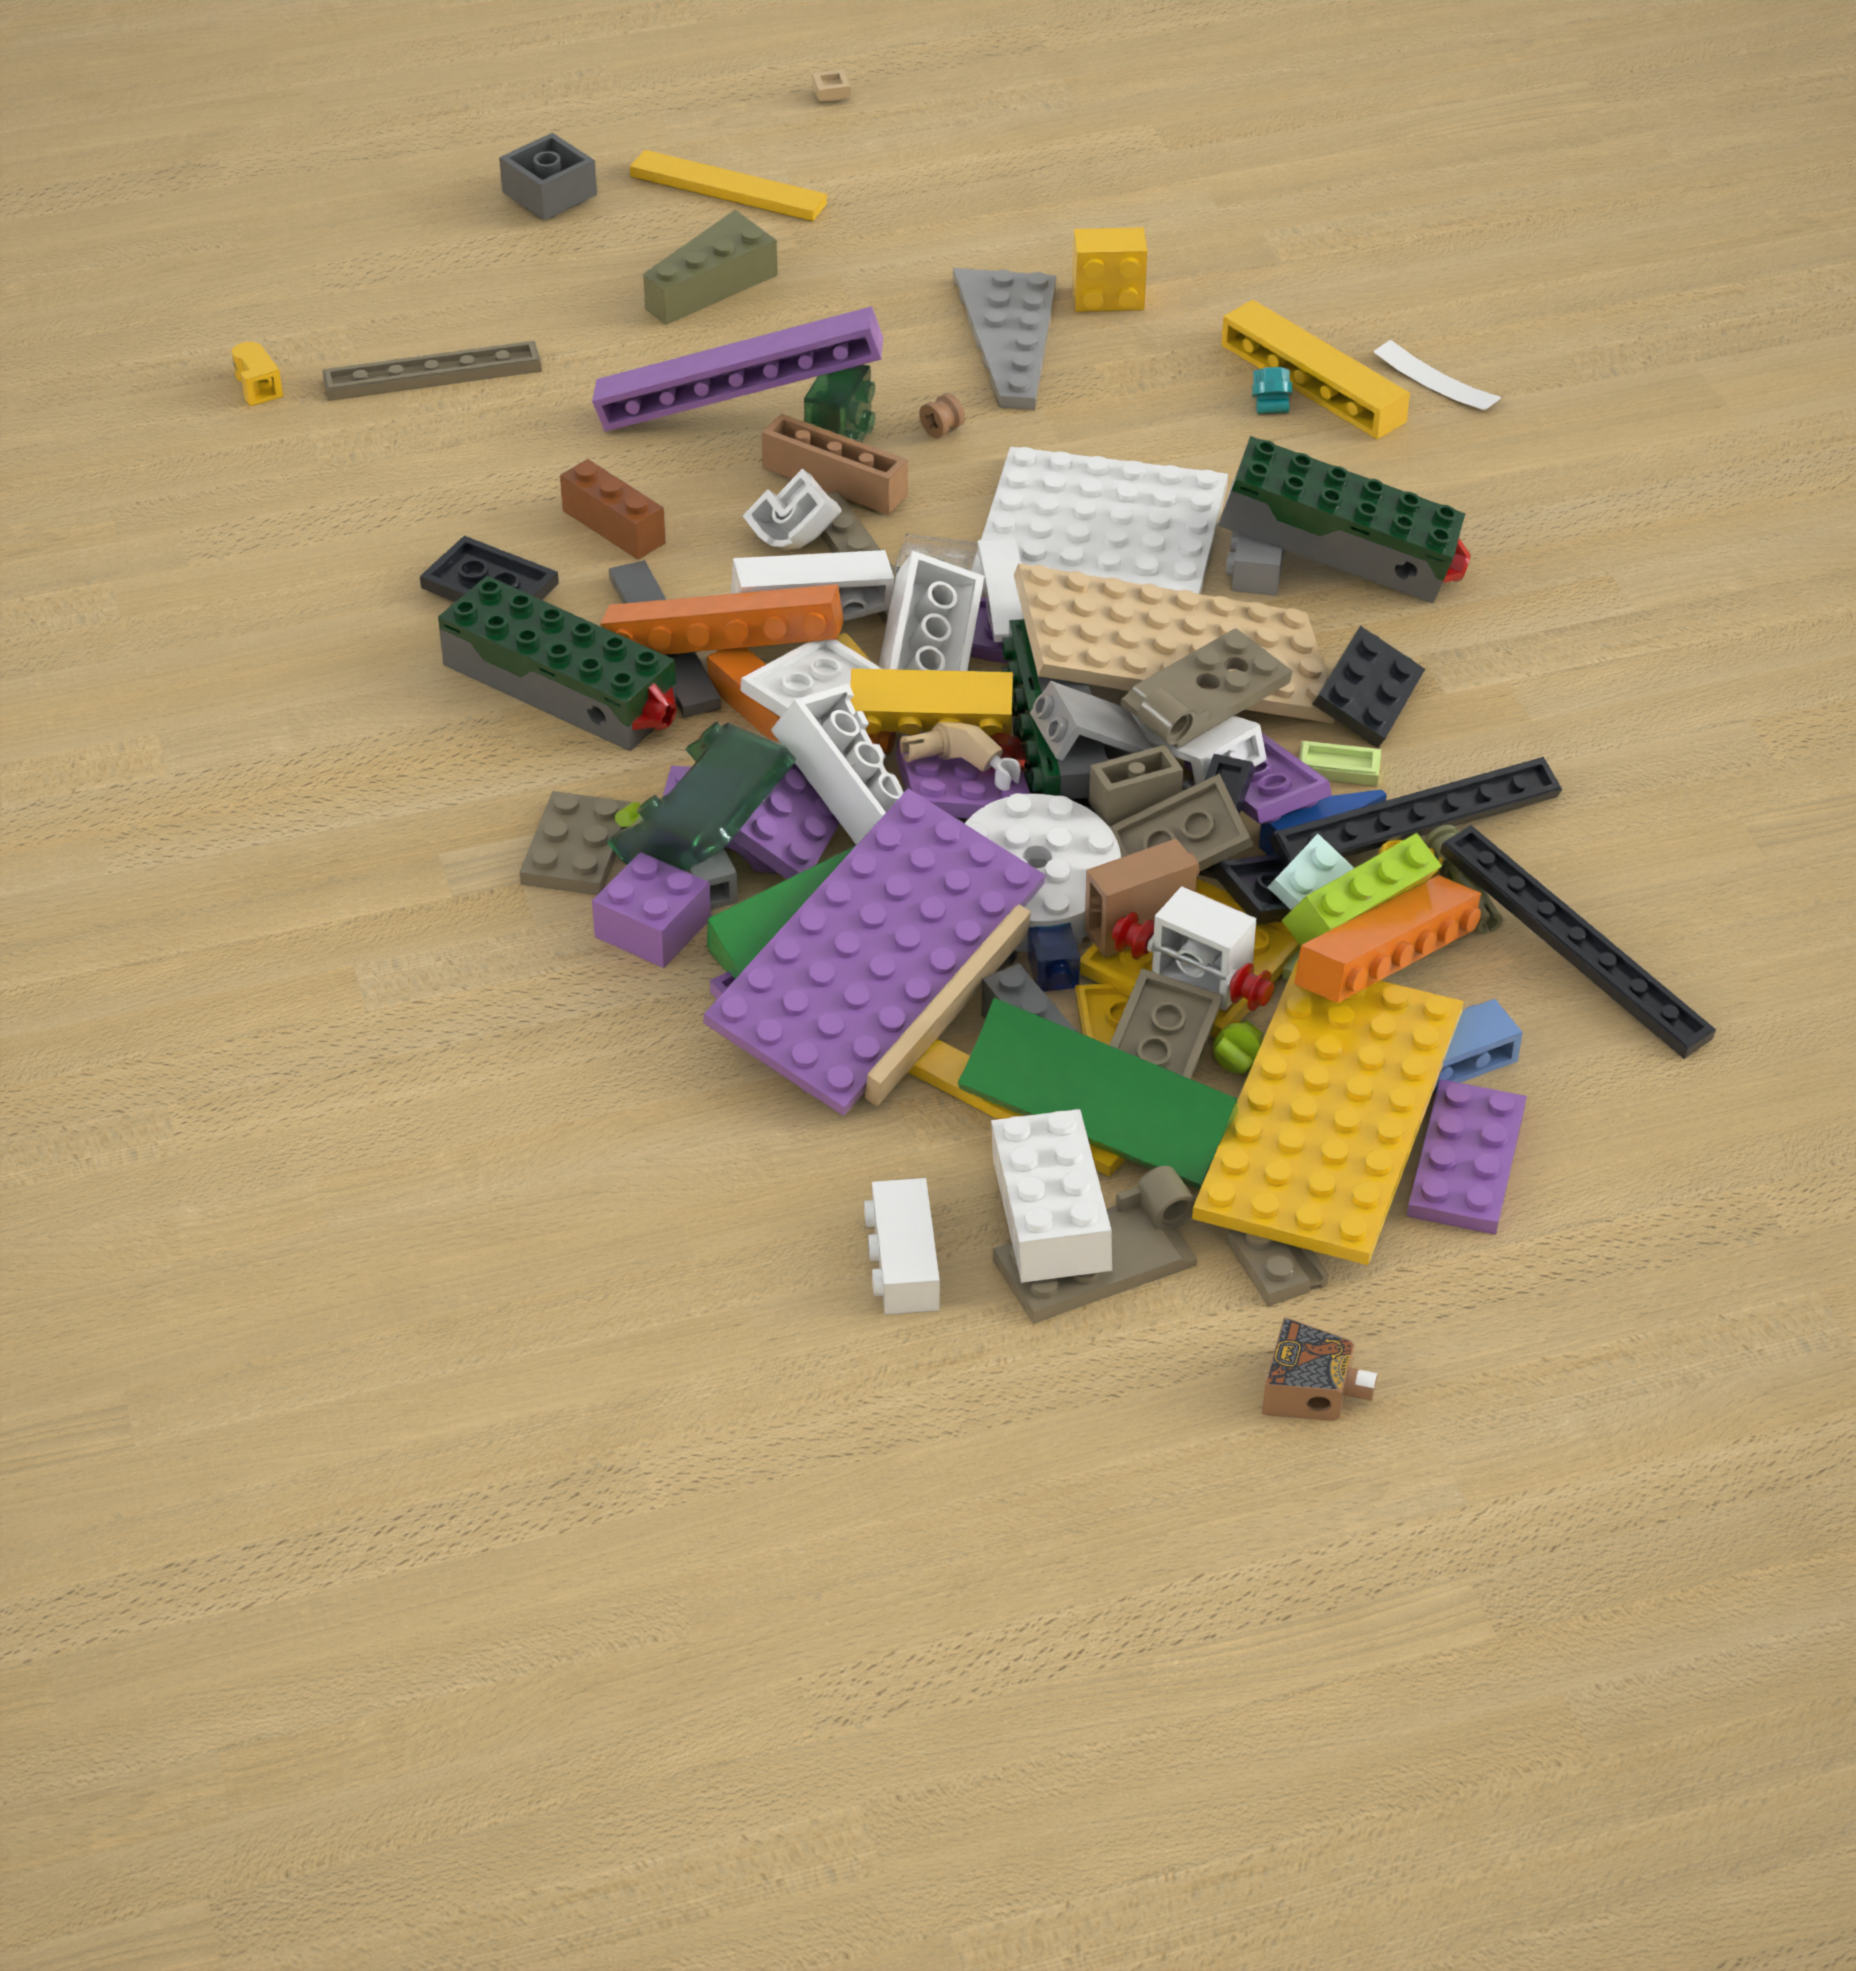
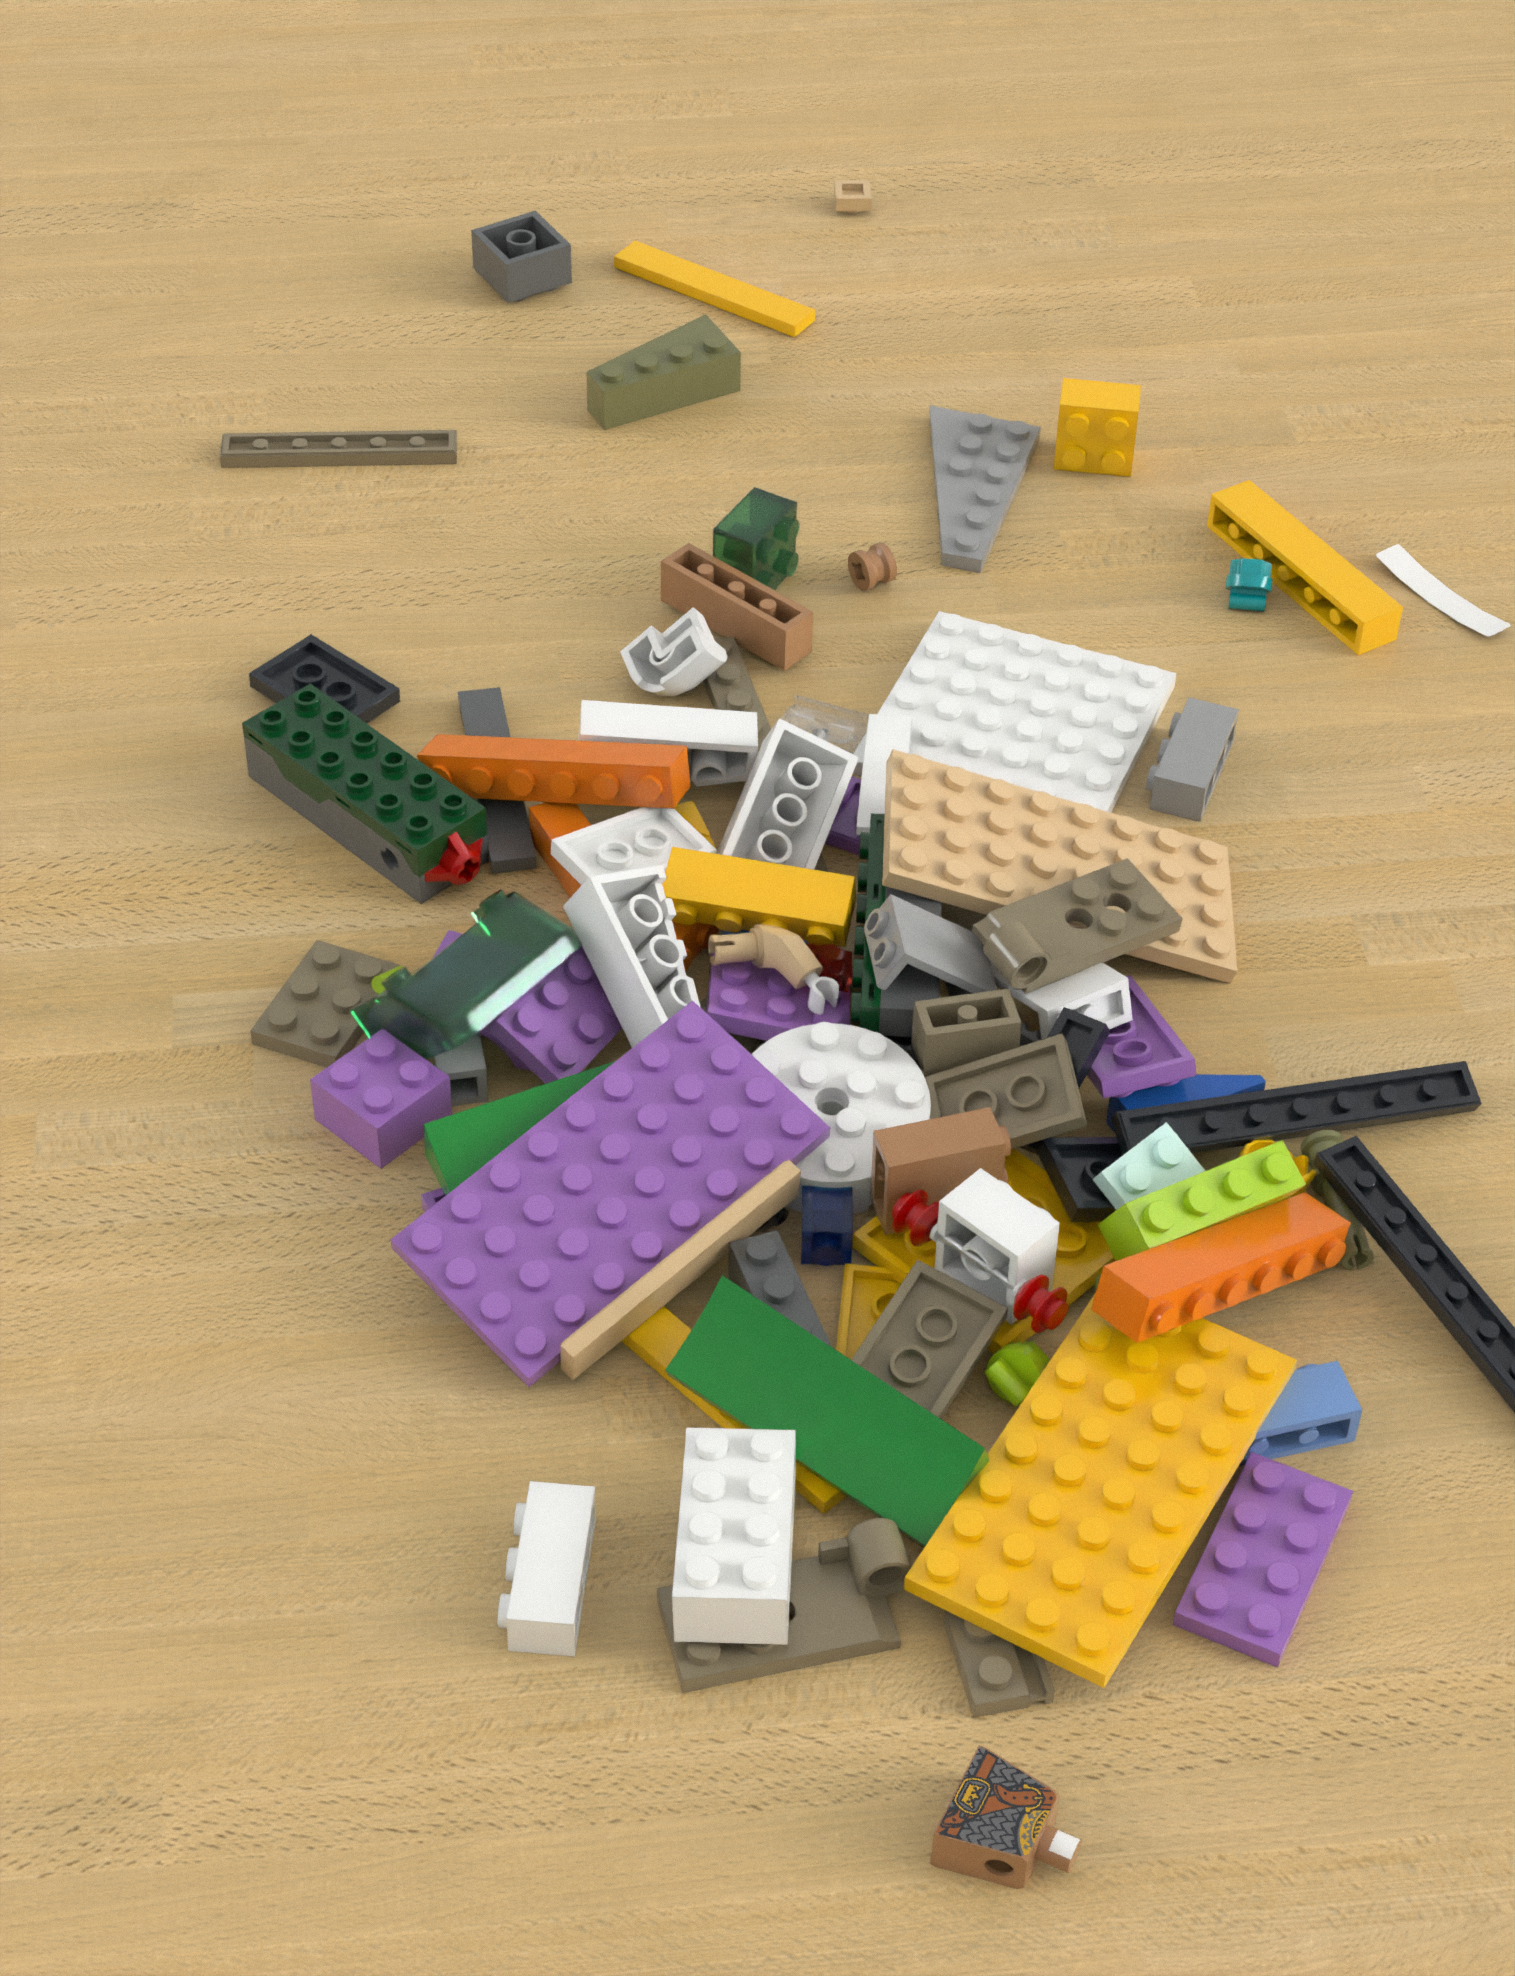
camera: 10 degrees right, 0 degrees up
yellow leg [231,342,283,406] -> none
dark orange brick [560,459,666,560] -> none
medium lavender brick [592,306,883,432] -> none
dark green piece [1218,436,1471,604] -> none
yellowish green tile [1299,741,1382,786] -> none
black plate [1312,626,1425,748] -> none

